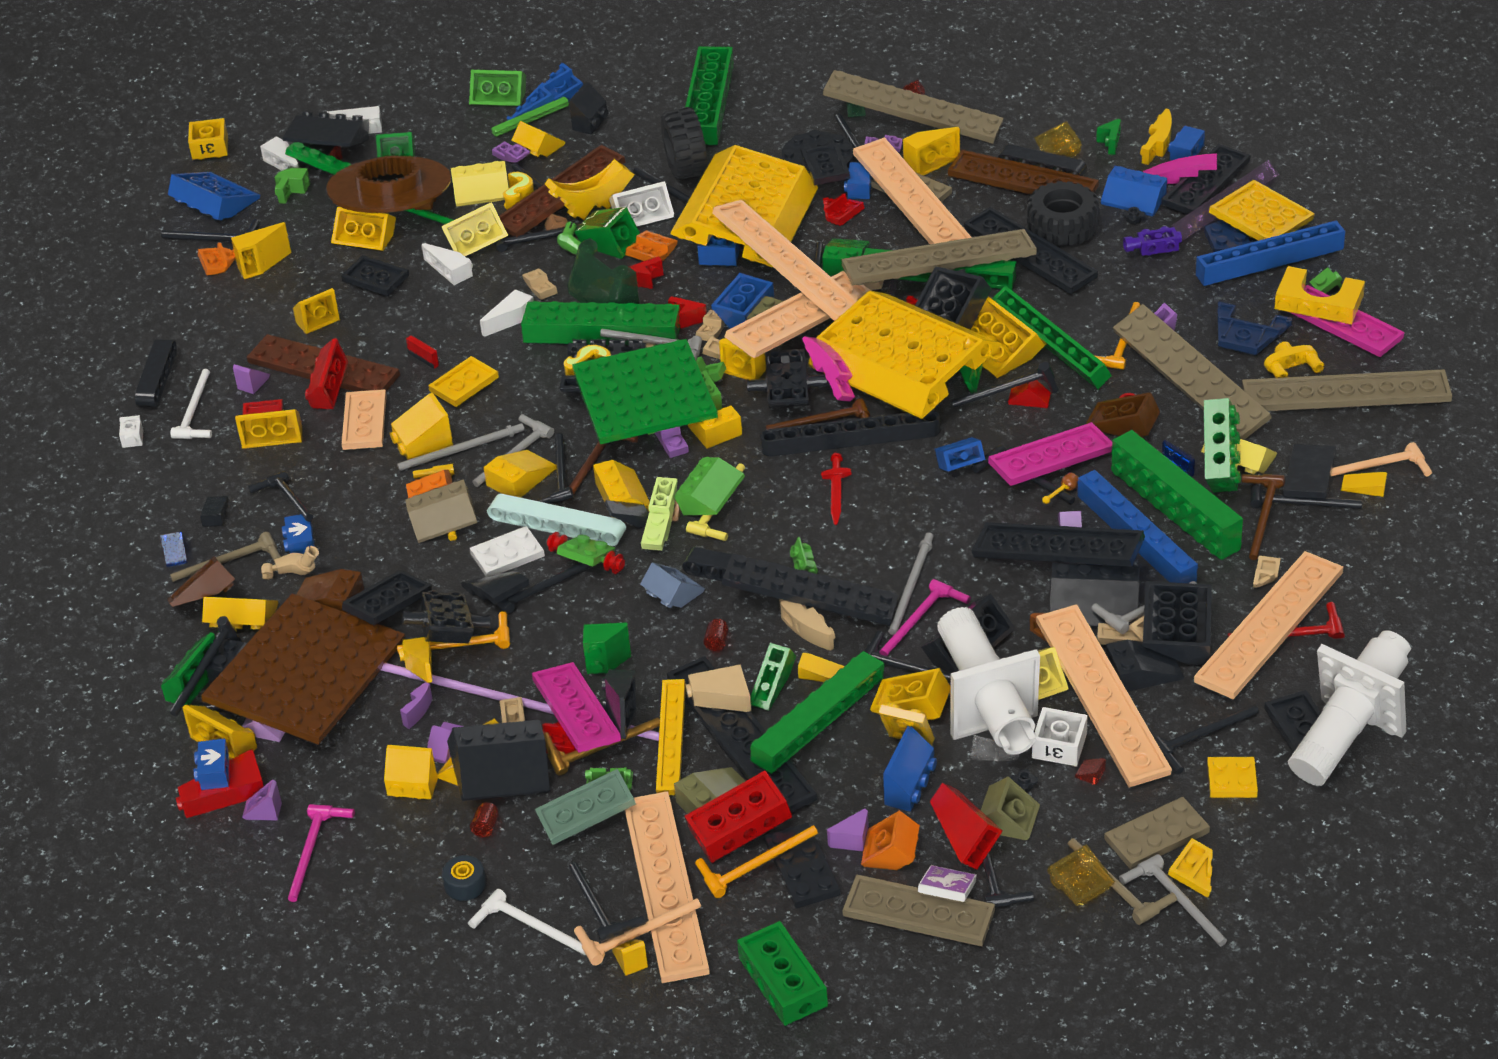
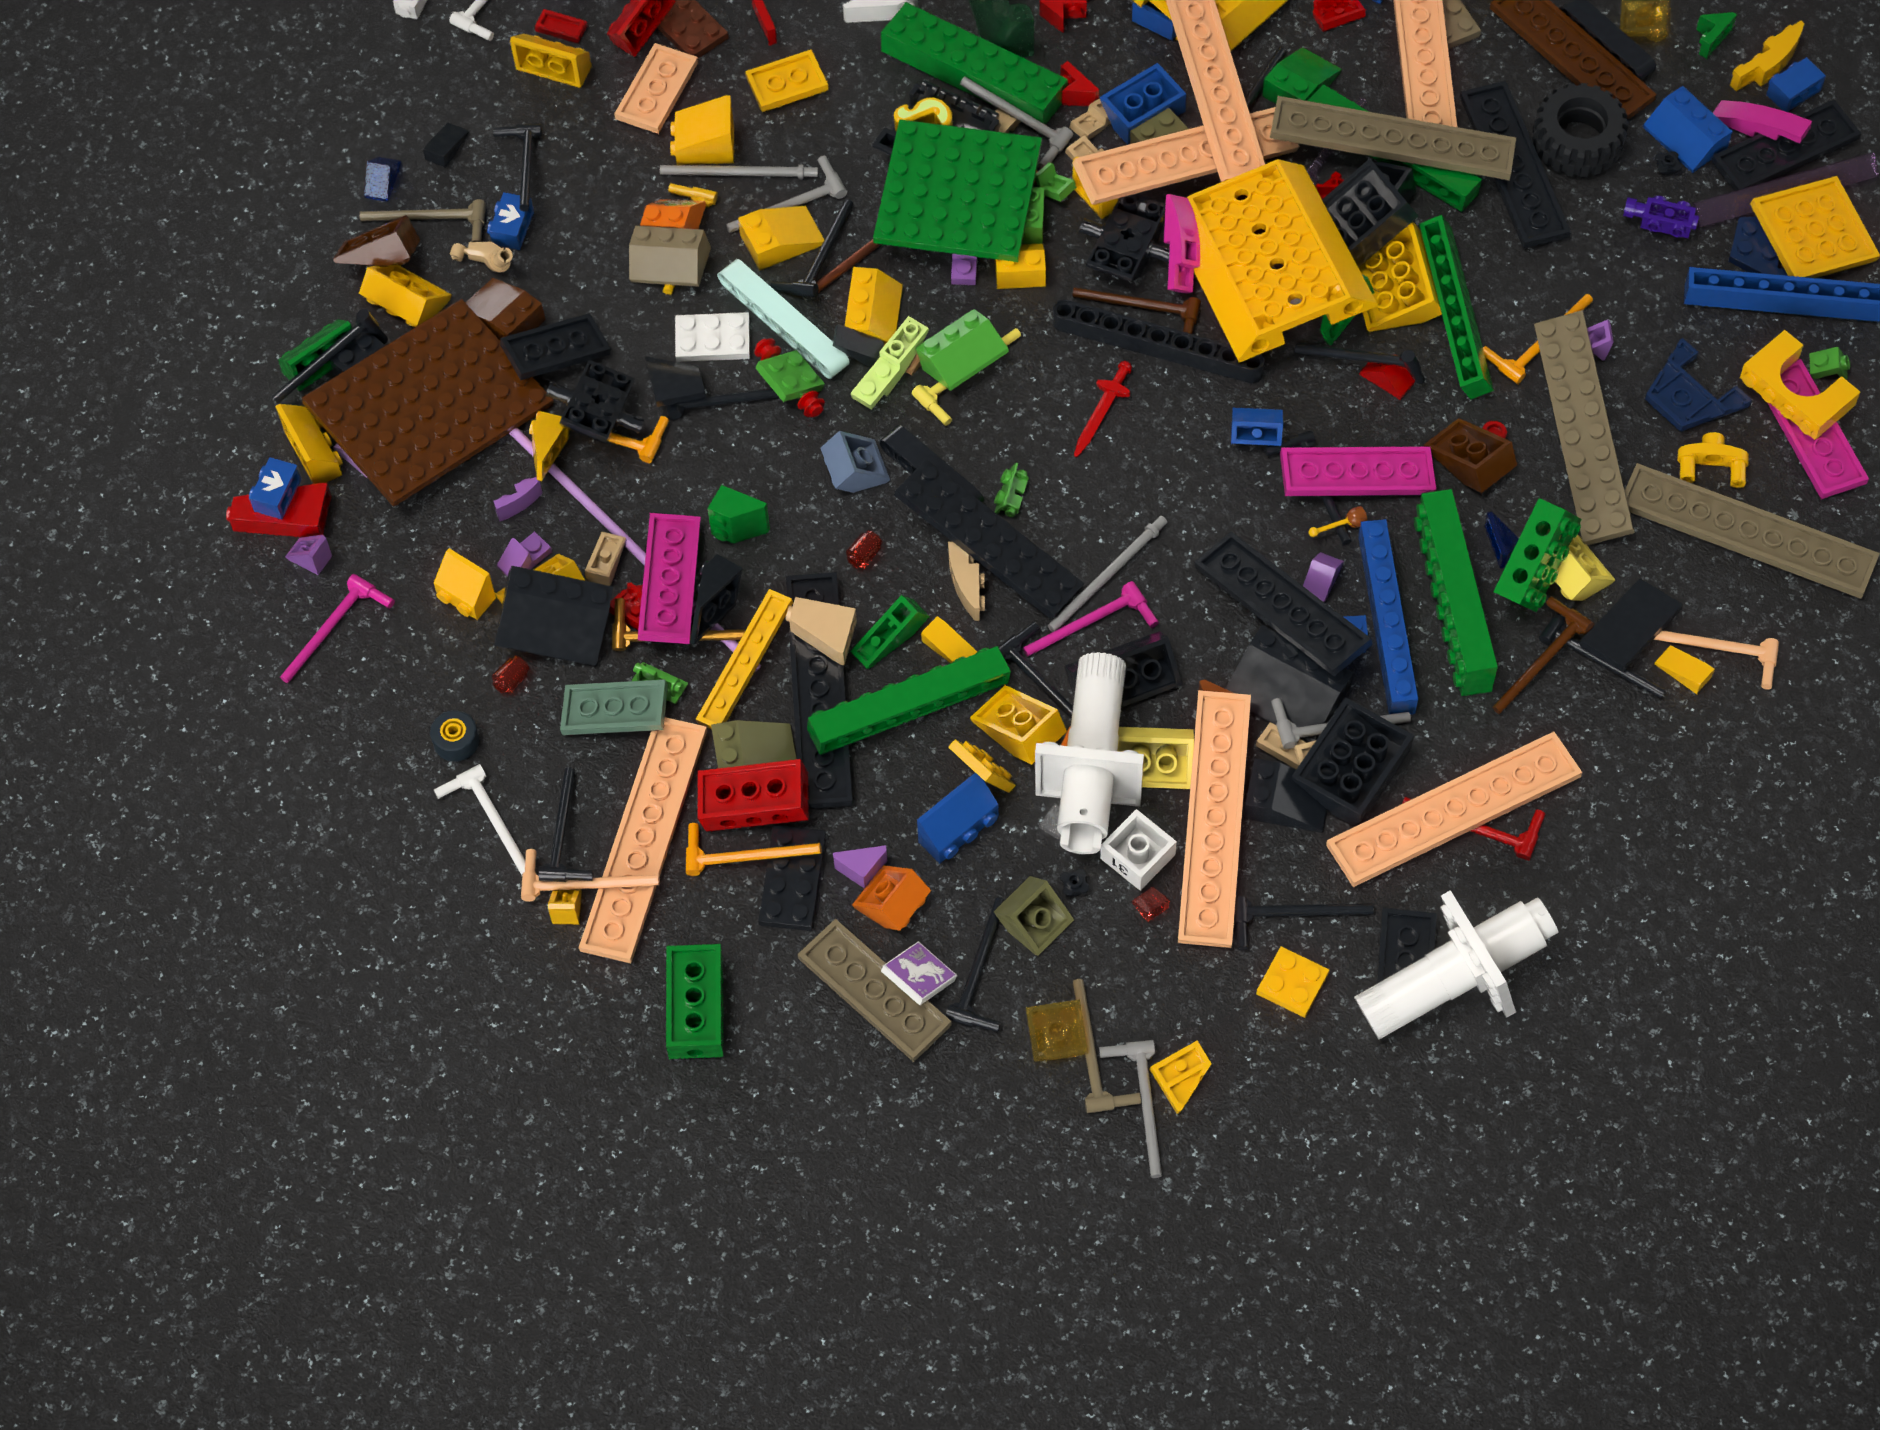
camera: 25 degrees right, 20 degrees up
red slope [930,782,1003,870] -> none
dark tan plate [1104,797,1210,870] -> none
tan slope [1253,556,1281,588] -> none

